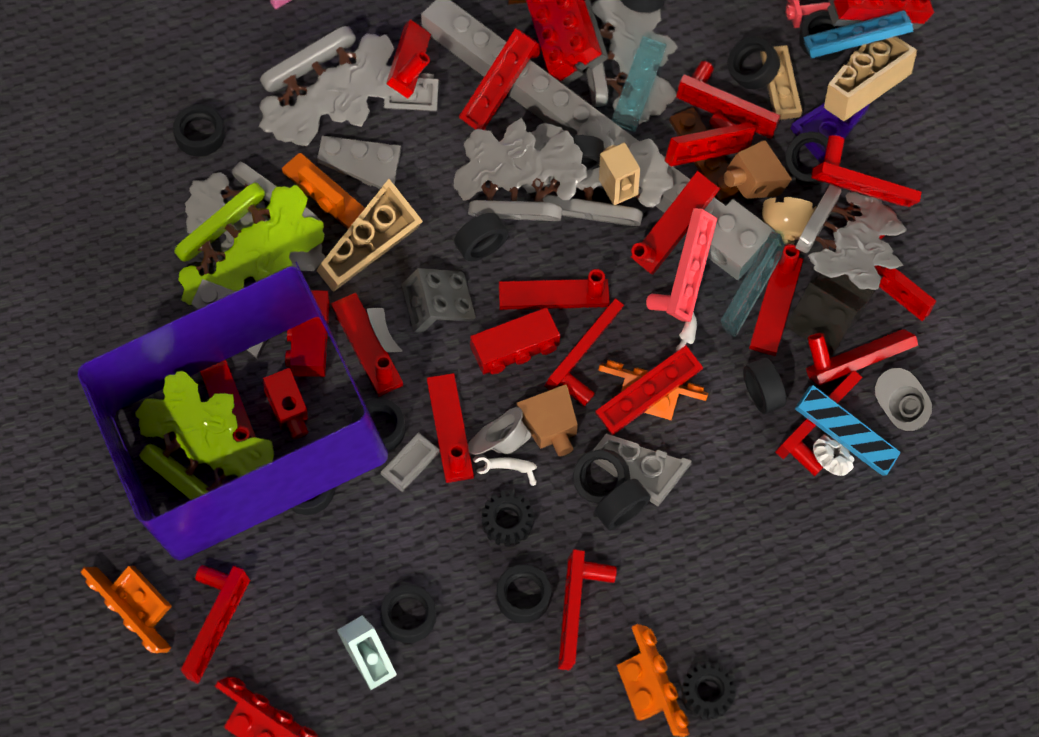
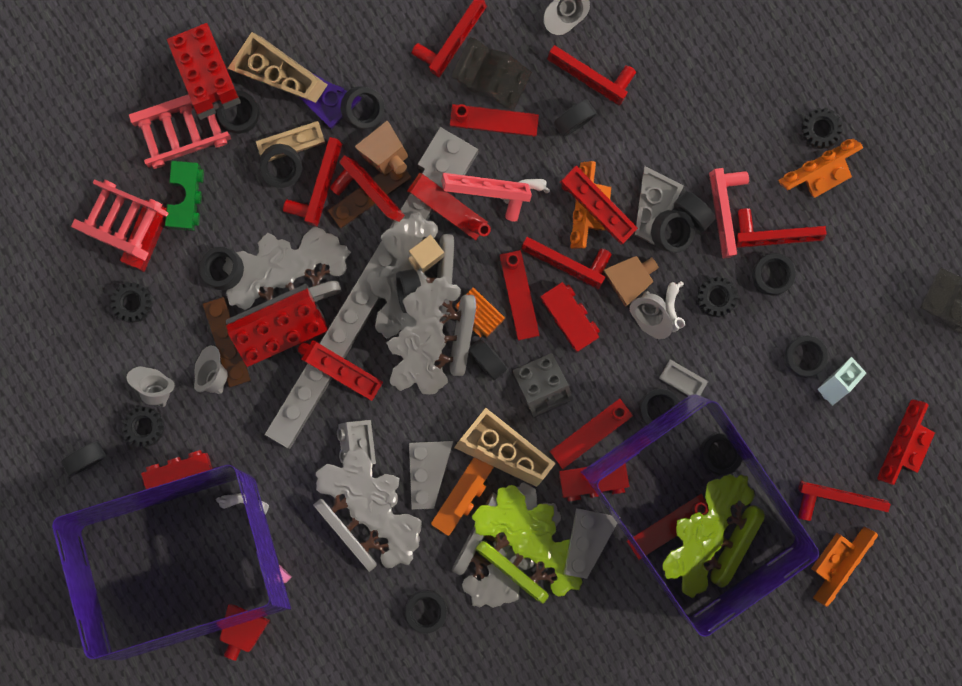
camera: 100 degrees left, 20 degrees up
red torso [263,368,309,439] -> none
light grey sticker [367,308,402,352] -> none
red piece [386,19,431,99] -> none
red piece [427,373,474,483] -> none
clear light blue tile [611,36,667,132] -> none
clear light blue tile [720,231,785,337] -> none
tan cylinder [762,197,817,244] -> none
dark azure tile [795,385,901,476] -> none
light grey plant [796,184,906,290] -> none
dark azure tile [804,10,913,58] -> none
red piece [806,329,918,385] -> none
red piece [811,135,922,207] -> none
white gear [813,435,854,476] -> none
none -> orange brick [455,288,505,338]
none -> coral piece [709,168,749,259]

